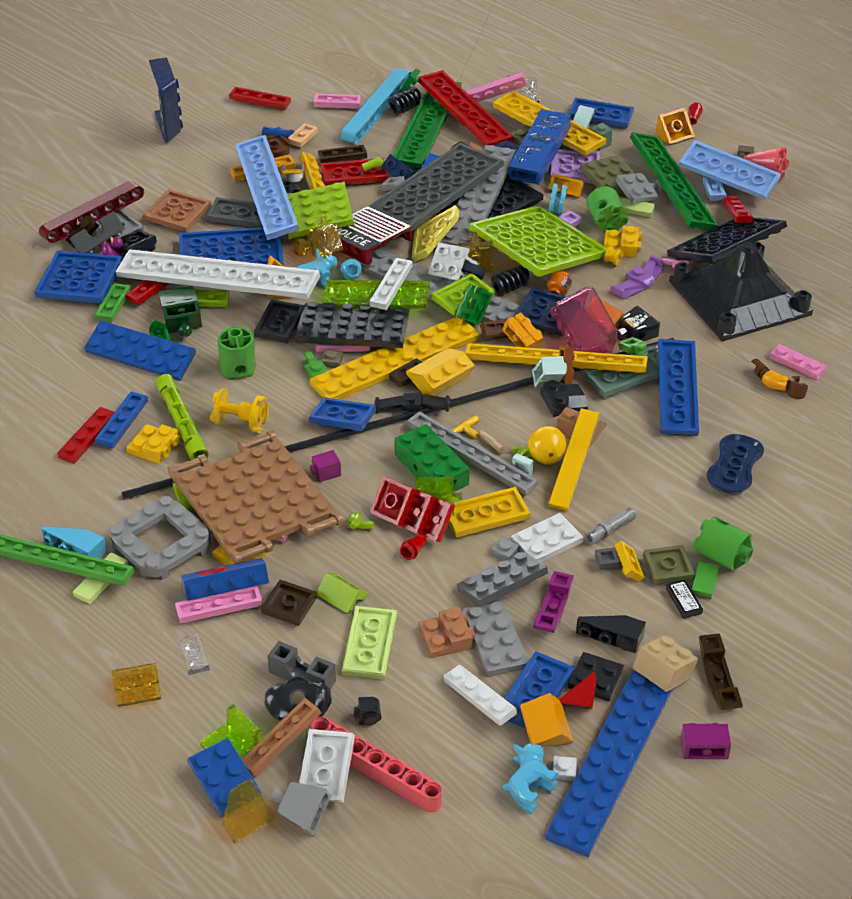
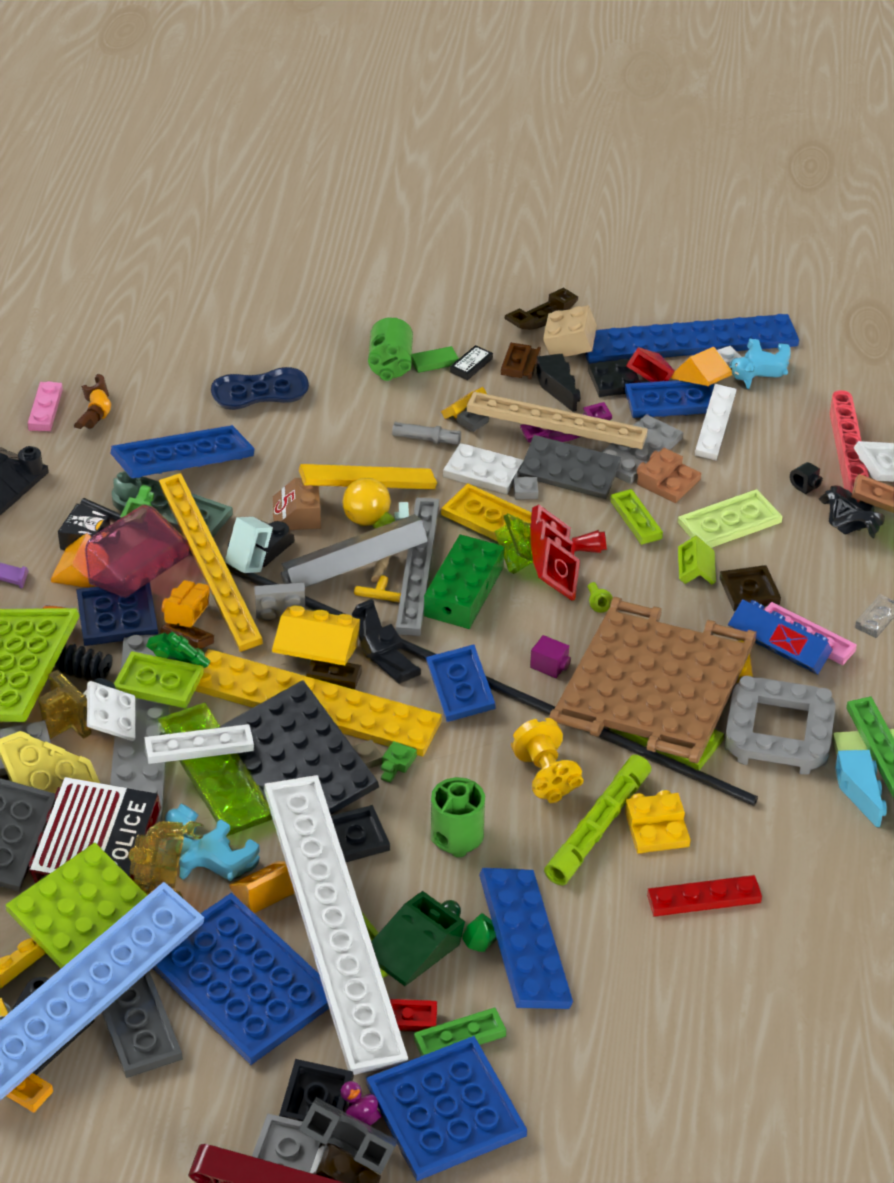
camera: 125 degrees left, 0 degrees up
blue plate [95,391,148,449] -> none
nougat plate [143,189,211,232] -> none
dark grey arch [267,641,336,689] -> none
dark orange plate [559,345,574,384] -> none
olive plate [643,545,695,585] -> none
magenta brick [680,723,731,759] -> none
none -> light grey plate [254,583,305,620]
none -> brick [281,514,428,587]
none -> tan plate [467,392,648,449]
none -> reddish brown plate [501,342,541,380]
none -> lime plate [610,489,663,545]

